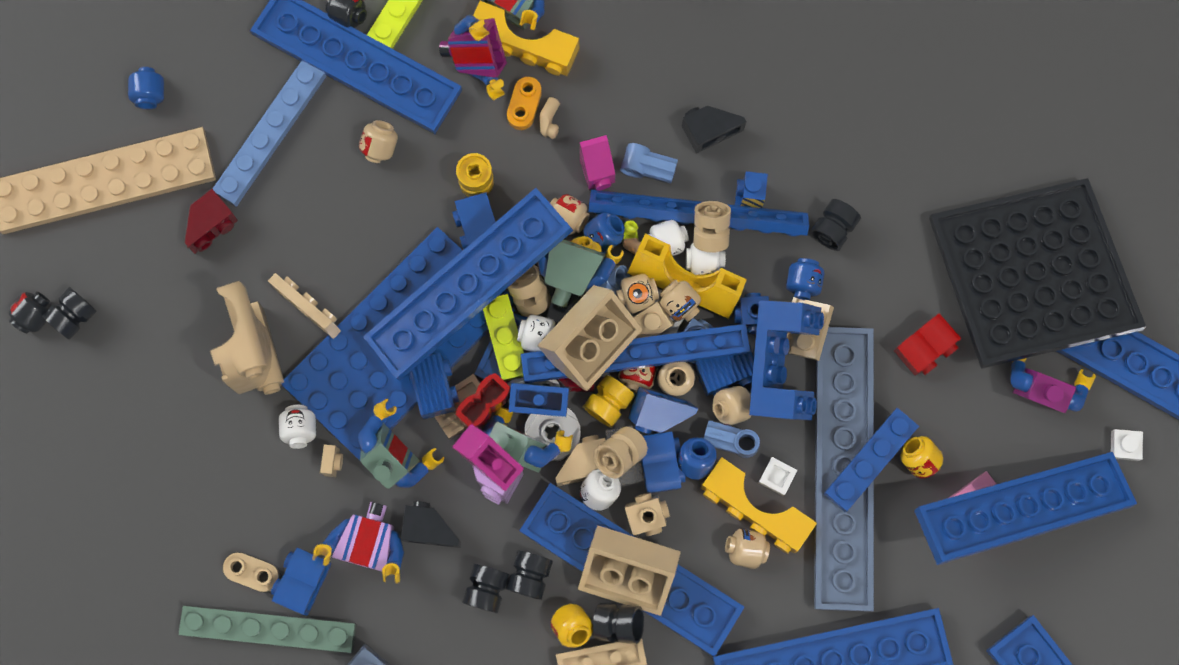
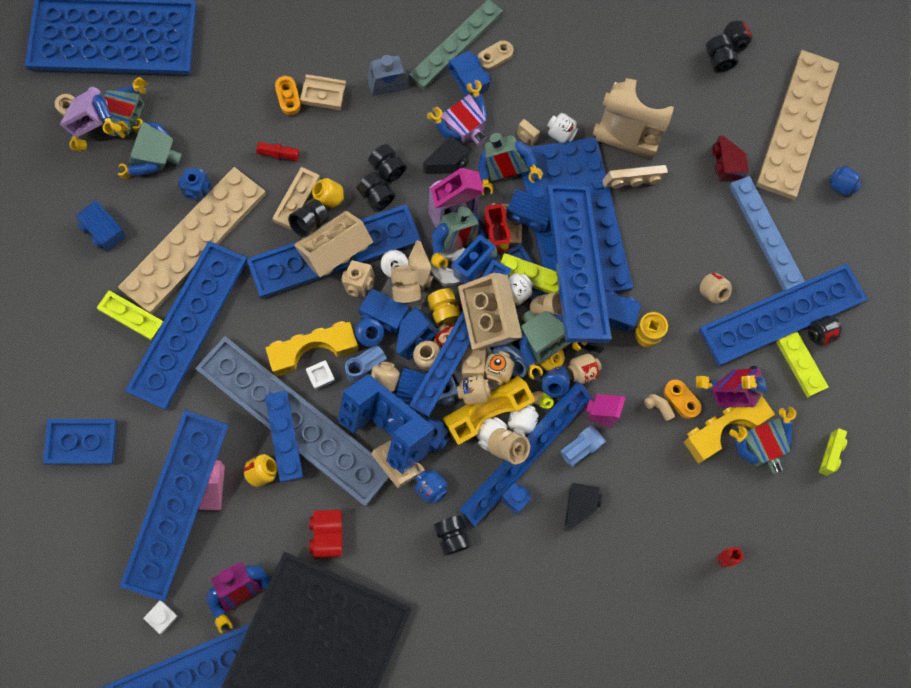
camera: 120 degrees right, 5 degrees down
tan head [725,528,770,569] -> none

